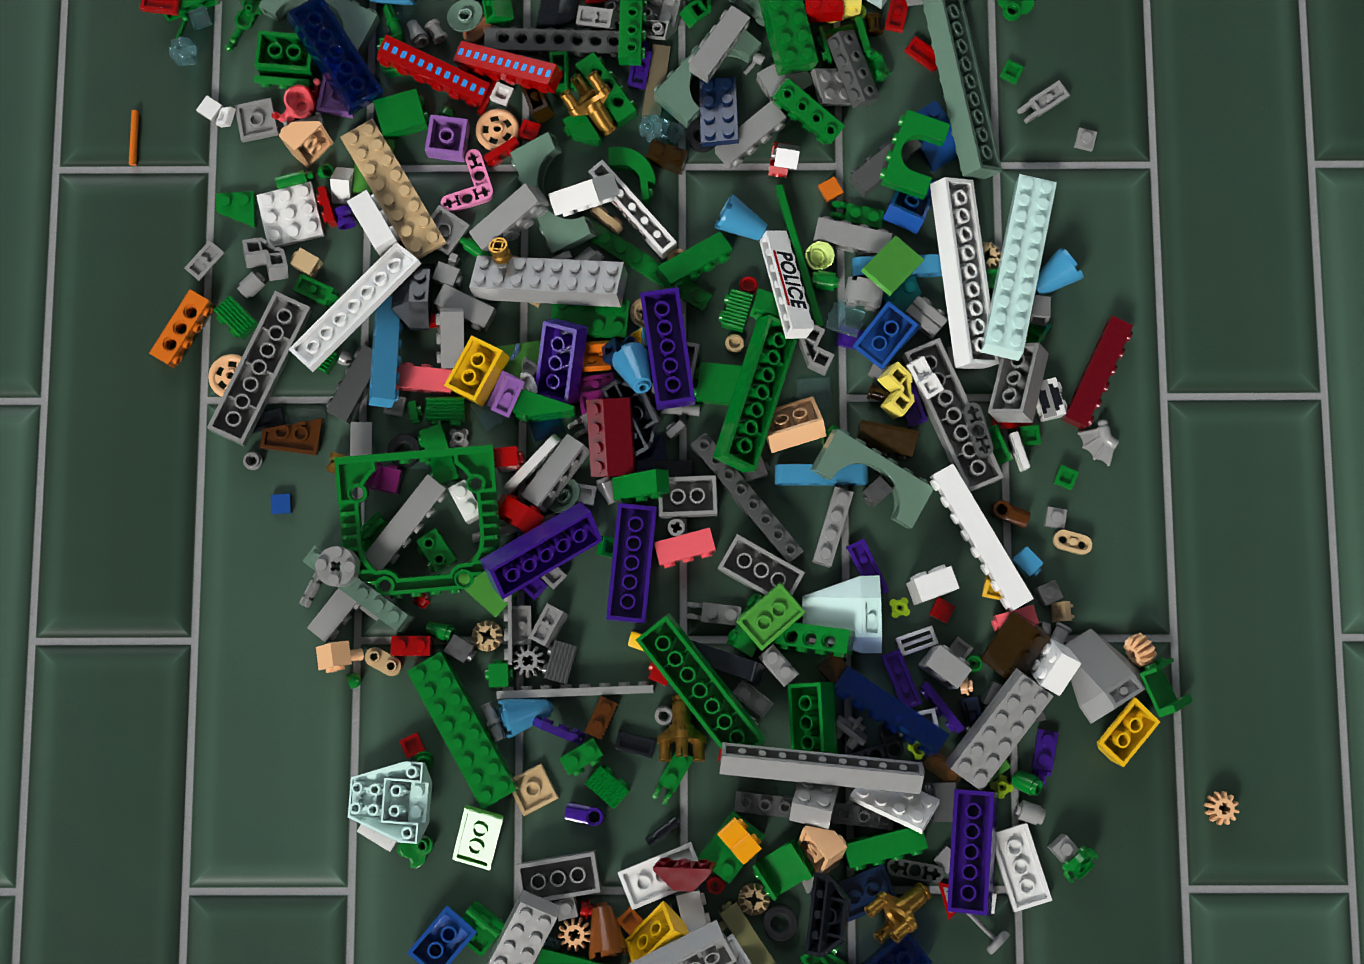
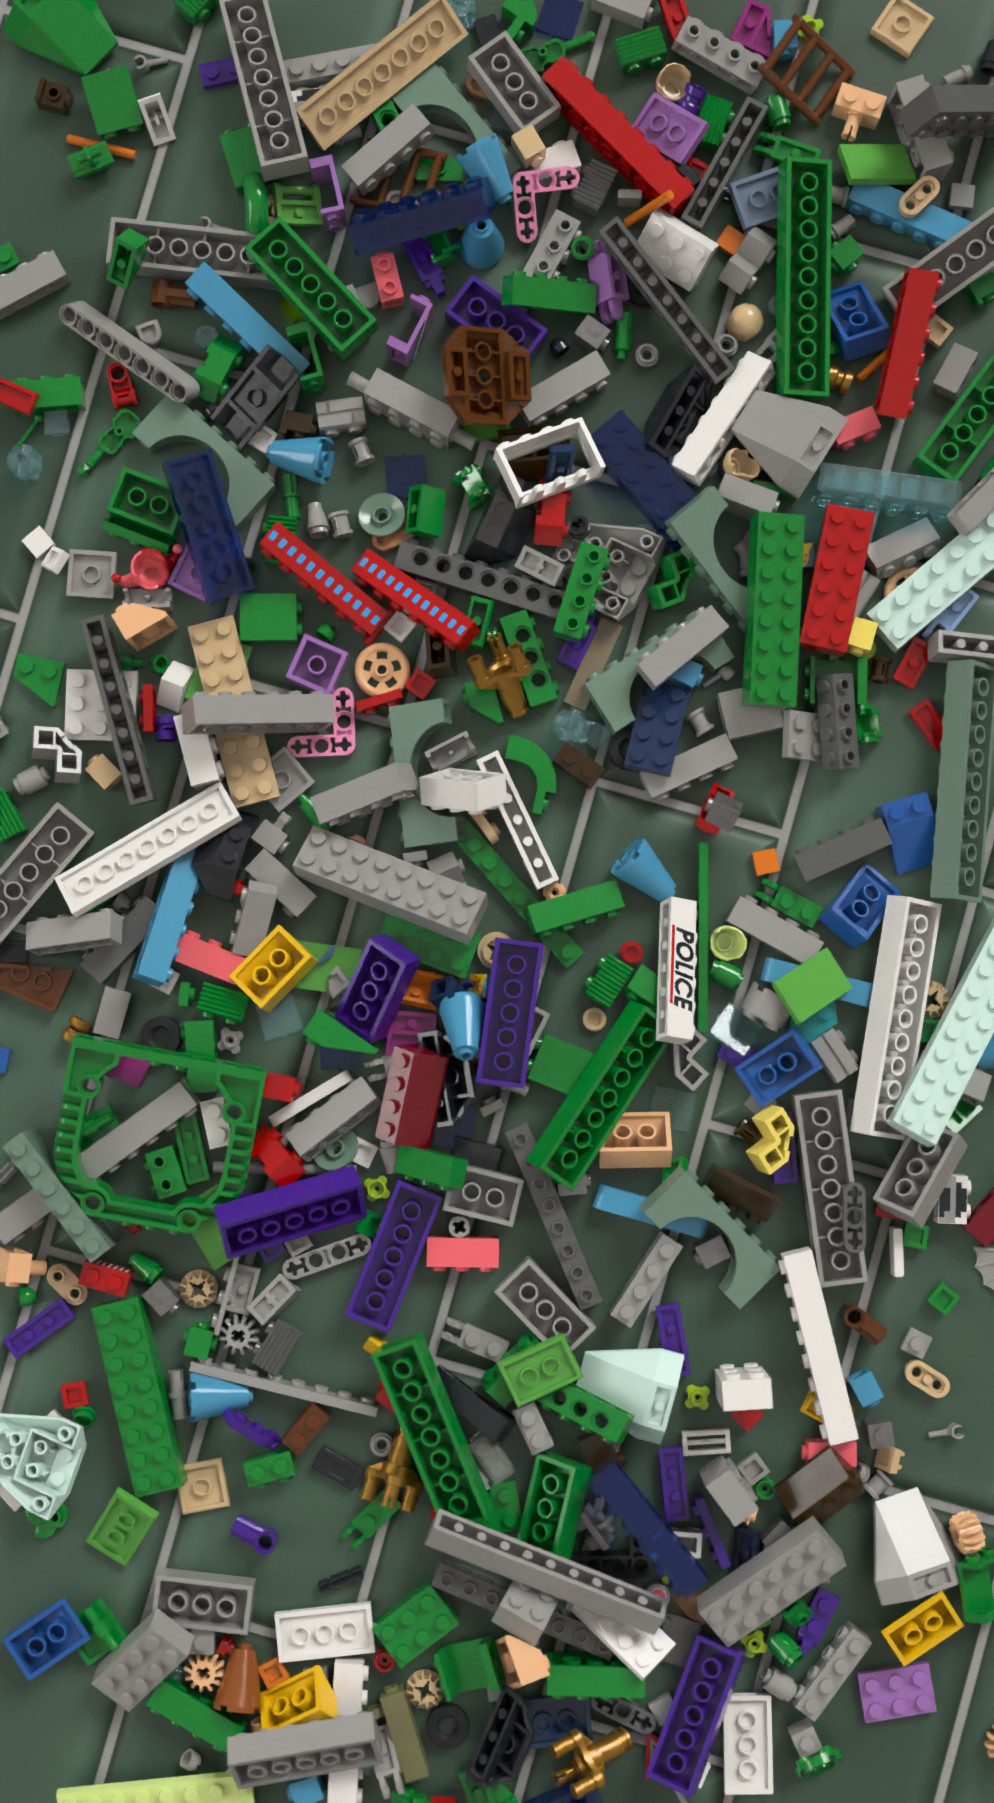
camera: 10 degrees right, 5 degrees up
green hinge [293,274,340,307] -> none
light grey brick [315,546,360,587] -> none
medium lavender panel [487,370,525,418] -> none
pearl gold wheel [489,237,512,264] -> none
white tile [520,372,537,393] -> none
green brick [584,765,630,809] -> none
dark red slope [653,858,716,892] -> none
light orange brick [717,817,762,865] -> none
green brick [770,78,845,145] -> none
green arch [879,109,951,200] -> none
white slope [905,356,944,399] -> none
green plate [988,424,1014,465] -> none
white brick [1029,638,1082,696] -> none
none -> dark purple plate [2,1297,77,1359]
none -> light grey brick [25,908,123,956]
none -> dark grey brick [80,614,158,807]
none -> green plate [174,1112,211,1185]
none -> light grey brick [181,691,335,735]
none -> light grey beam [282,1233,372,1280]
none -> lime plate [364,1175,390,1202]
none -> light grey hinge [424,731,477,772]
none -> green wing [481,1479,522,1533]
none -> dark azure brick [667,660,704,691]
none -> light grey bush [685,707,715,738]
none -> green brick [780,1597,814,1629]
none -> light grey brick [792,1620,872,1722]
none -> medium lavender plate [856,1660,937,1723]
none -> light grey hand [928,1423,964,1439]

